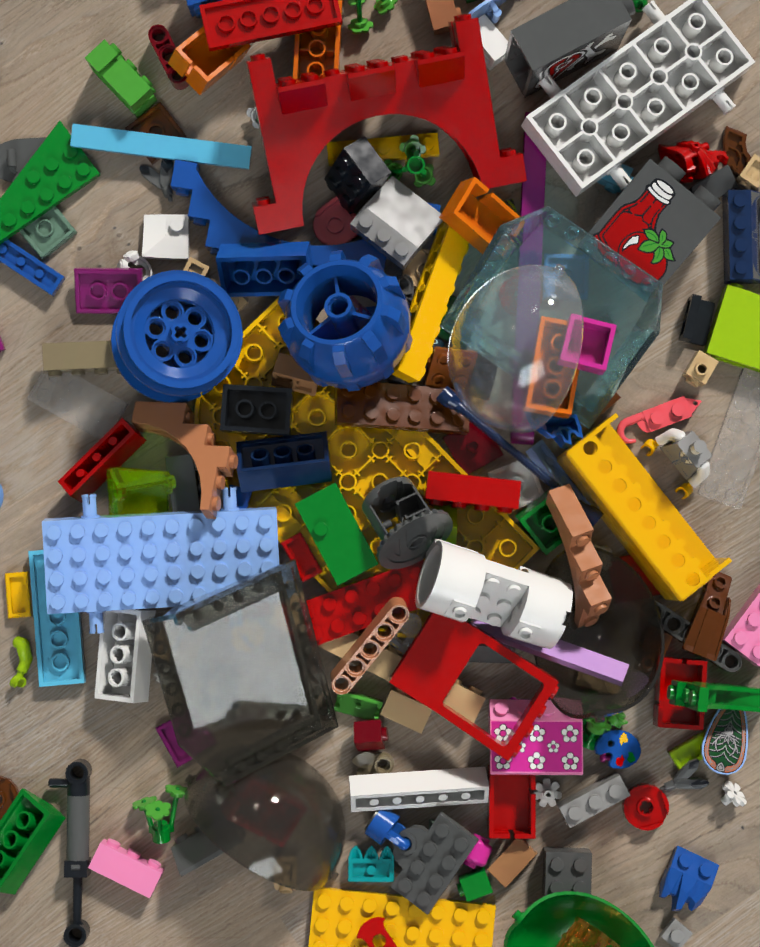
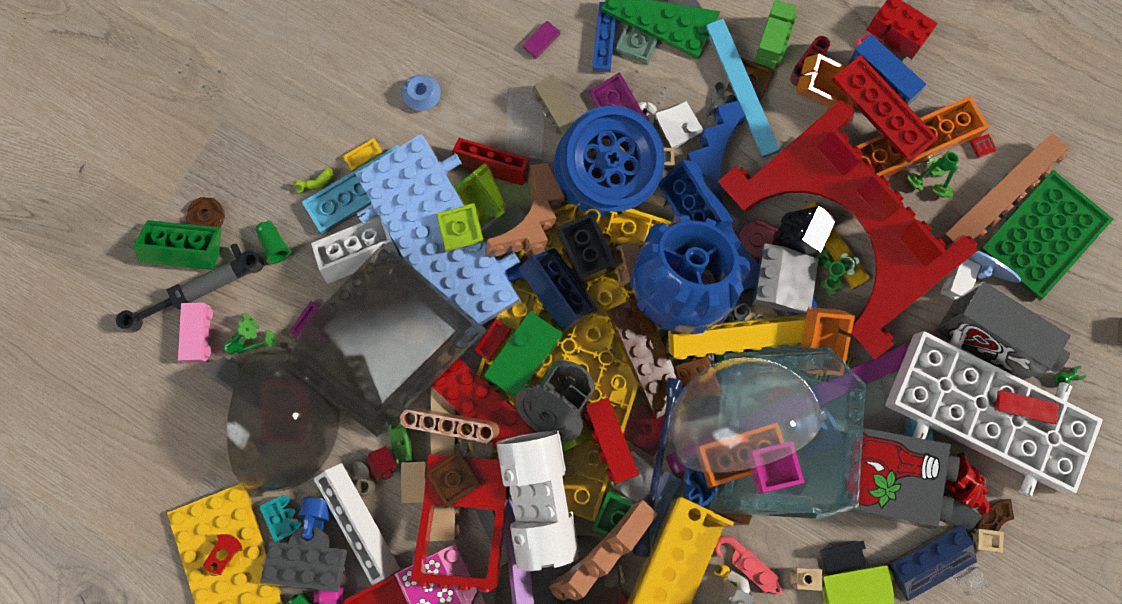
camera: 65 degrees right, 10 degrees down
none -> green plant [255,220,292,264]
none -> reddish brown tile [425,450,482,508]
none -> lime tile [436,203,484,252]
none -> red tile [995,390,1059,424]

